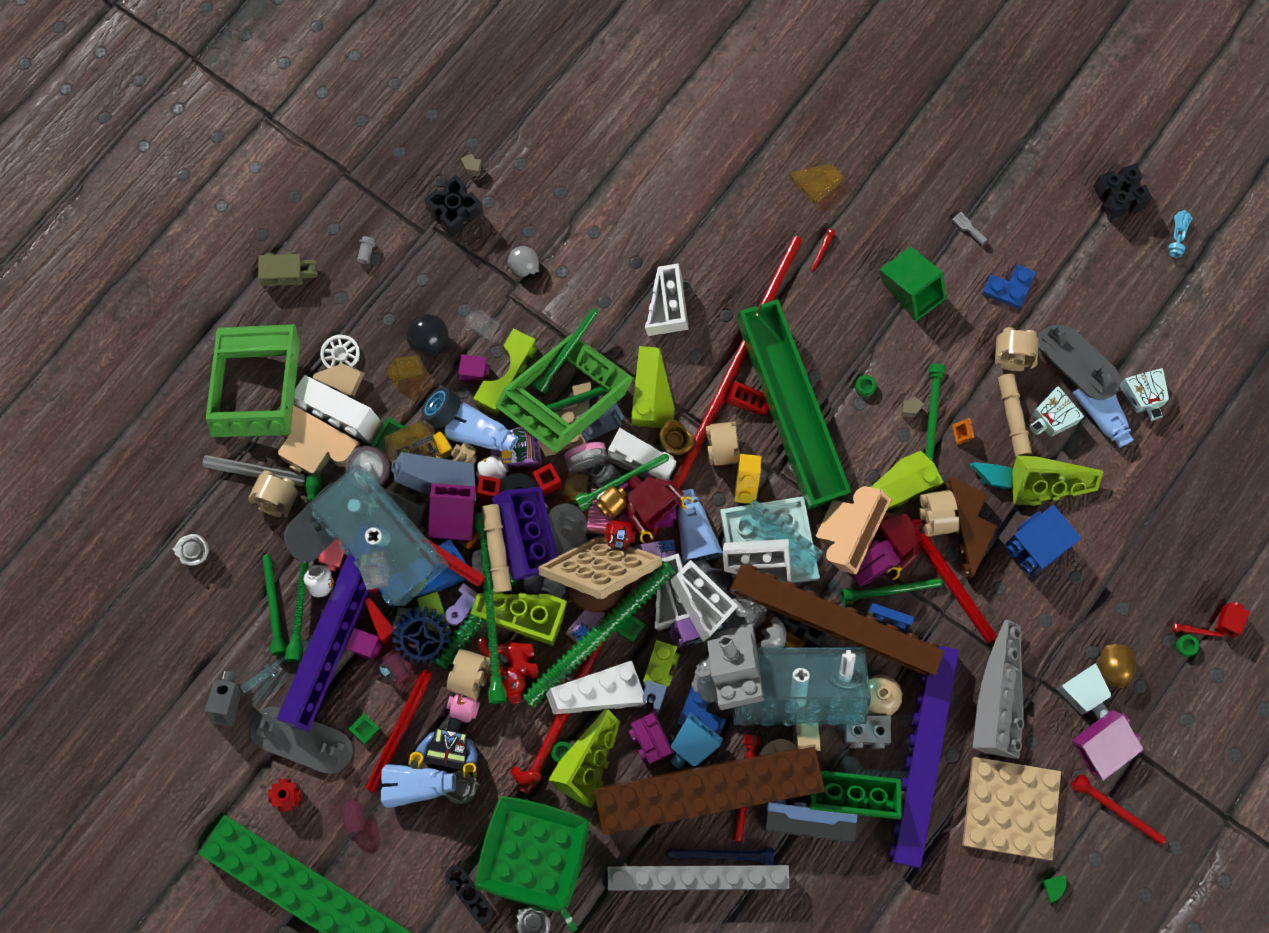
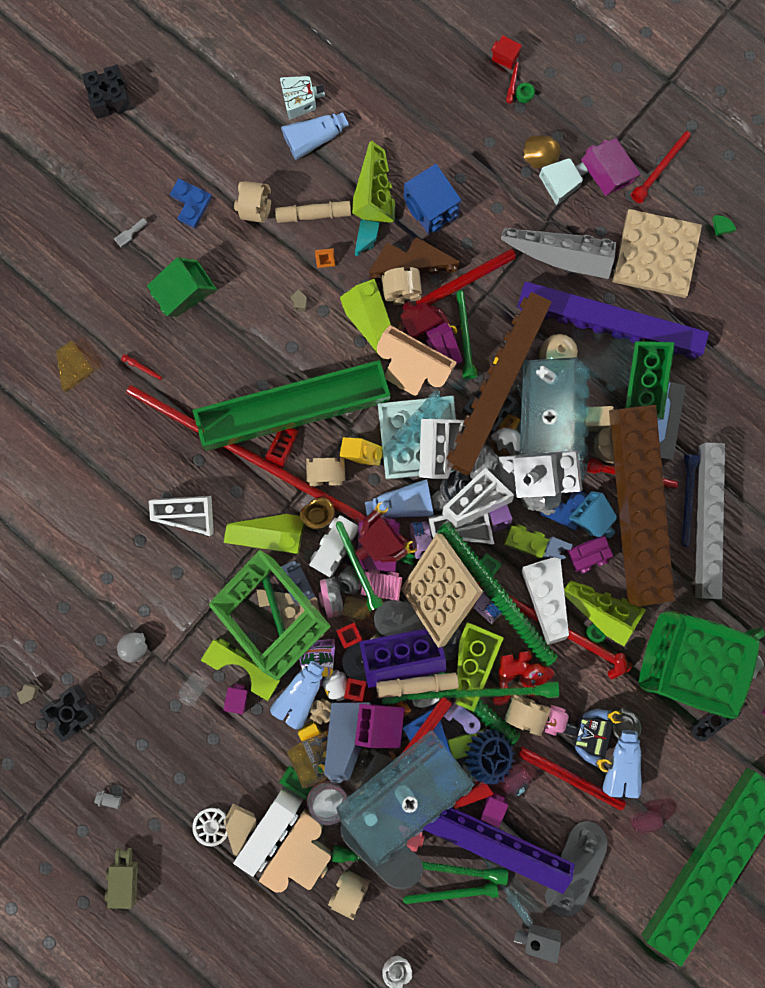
camera: 80 degrees left, 10 degrees up
light grey axle [202,455,306,486] -> none
bright green window [206,324,300,437] -> none
red brick [268,779,302,812] -> none
white head [304,565,335,597] -> none
green tile [349,713,380,745] -> none
clear brick [360,552,390,590] -> none
clear yellow bracket [388,355,423,385] -> none
black piece [406,314,449,357] -> none
black wheel [421,387,461,429] -> none
green piece [532,308,598,395] -> none
pearl gold head [596,486,628,518] -> none
red head [604,520,636,550] -> none
light grey brick [844,715,891,749] -> none
green tile [855,375,876,397] -> none
blue plate [867,603,914,633] -> none
green piece [925,364,946,461] -> none
light aqua torso [1029,386,1084,437] -> none
dark grey piece [1037,324,1121,400] -> none
medium azure piece [1168,210,1193,258] -> none

